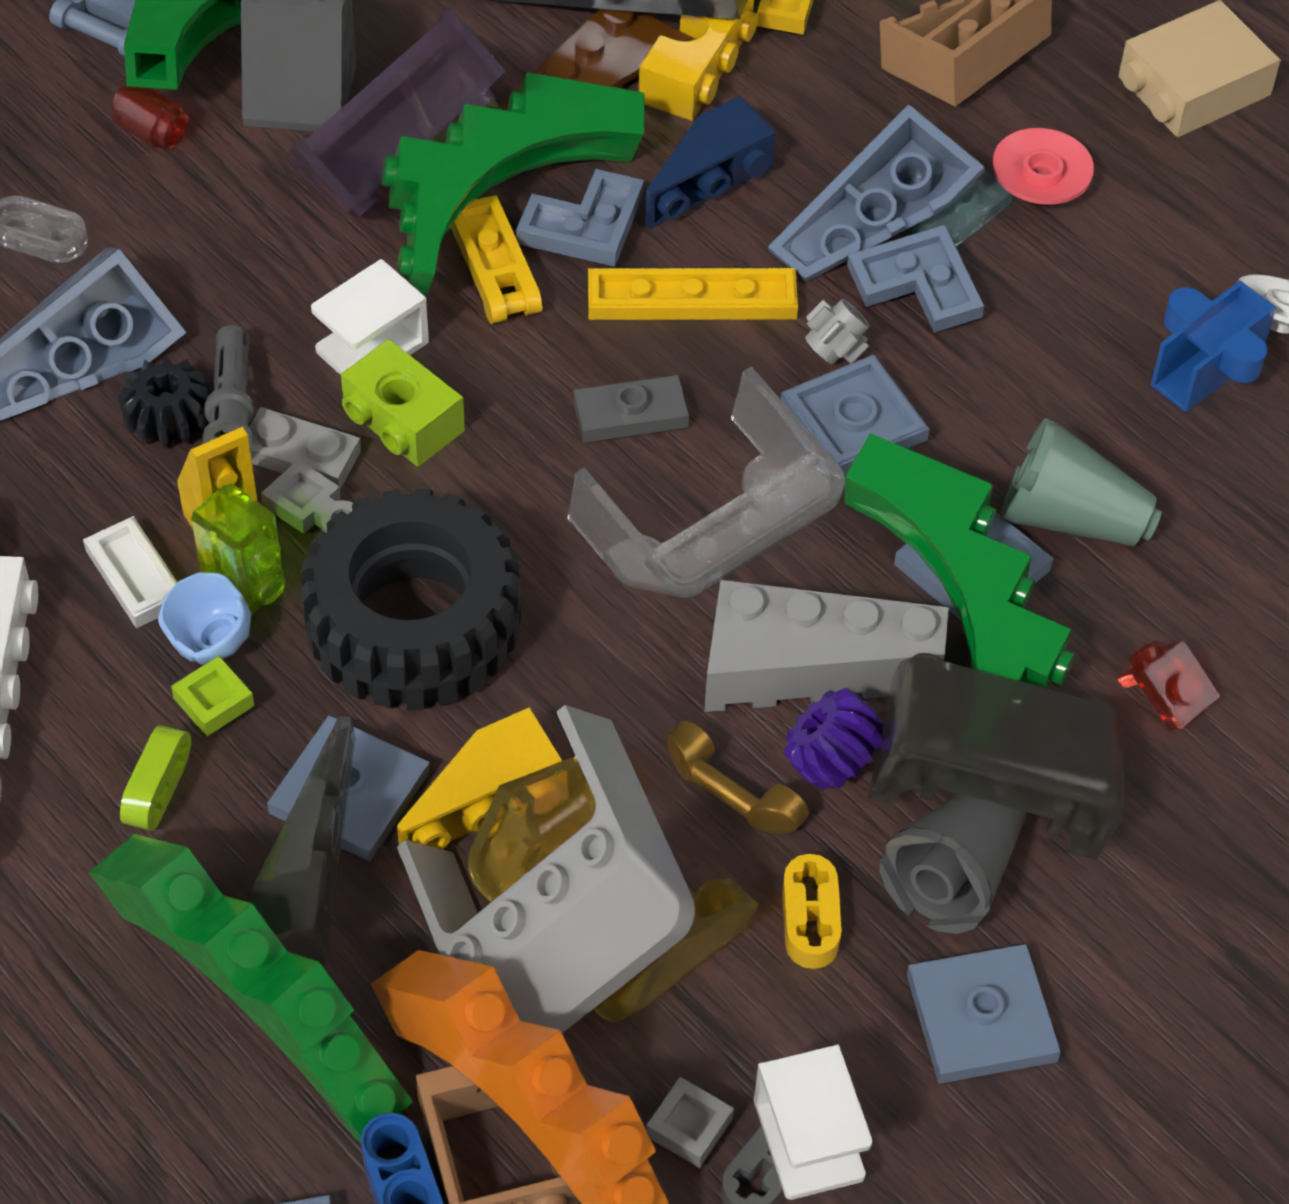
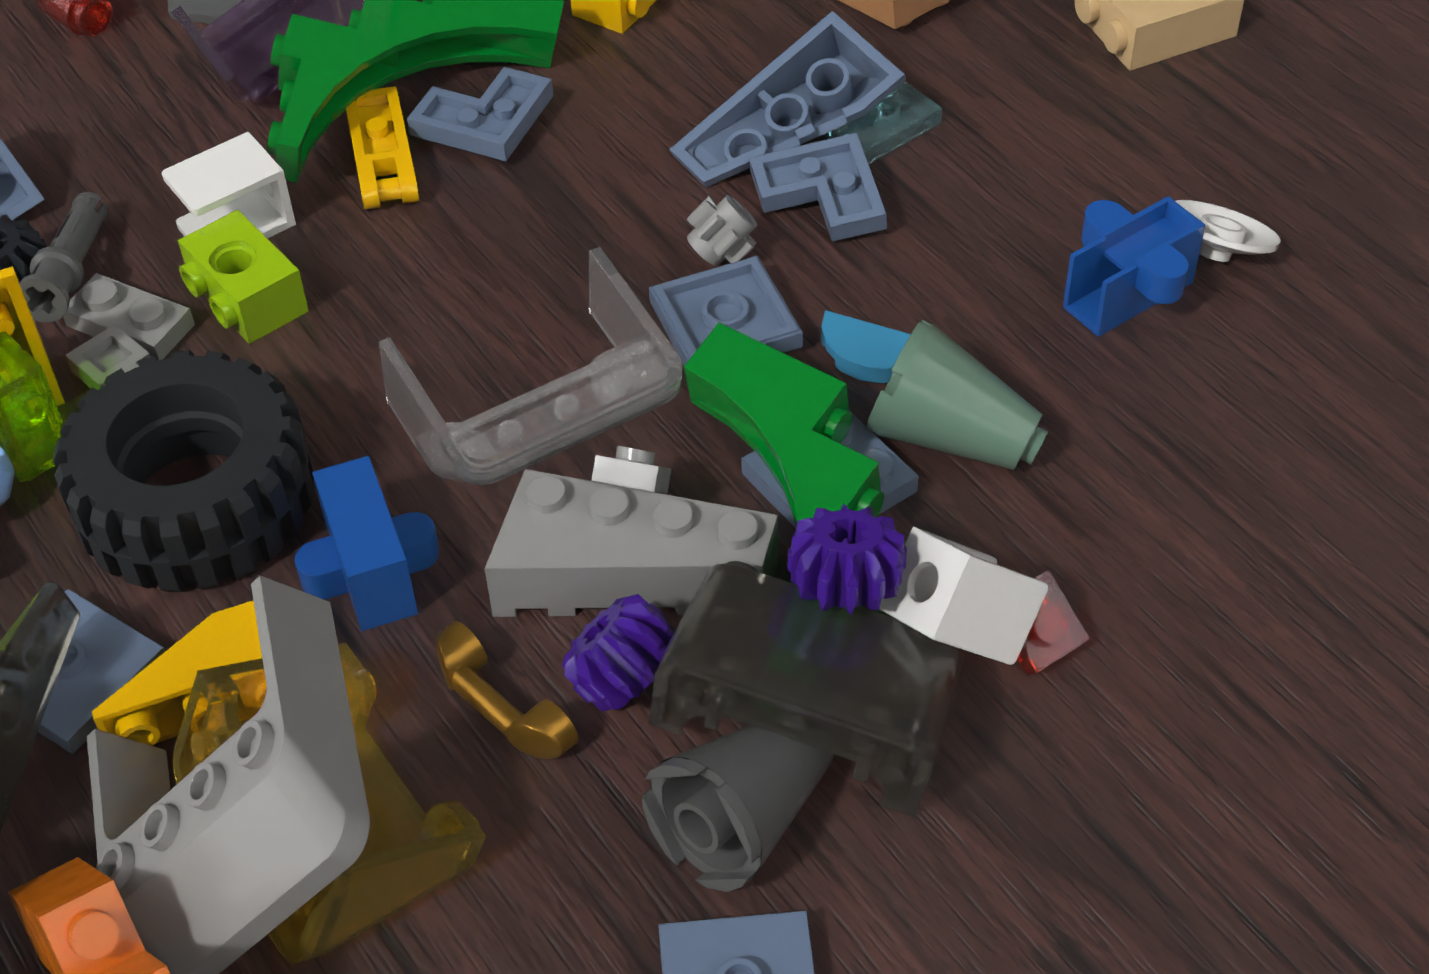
camera: 10 degrees right, 5 degrees down
dark grey plate [573,375,689,443] -> none
yellow tile [588,268,798,320] -> none
dark blue slope [645,96,776,229] -> none
yellow beam [782,854,842,969] -> none
coral dish [992,128,1094,205] -> none
none -> blue piece [295,456,440,632]
none -> plate [591,446,672,493]
none -> dark purple gear [787,503,907,615]
none -> dark azure tile [821,310,911,384]
none -> white piece [879,526,1048,665]

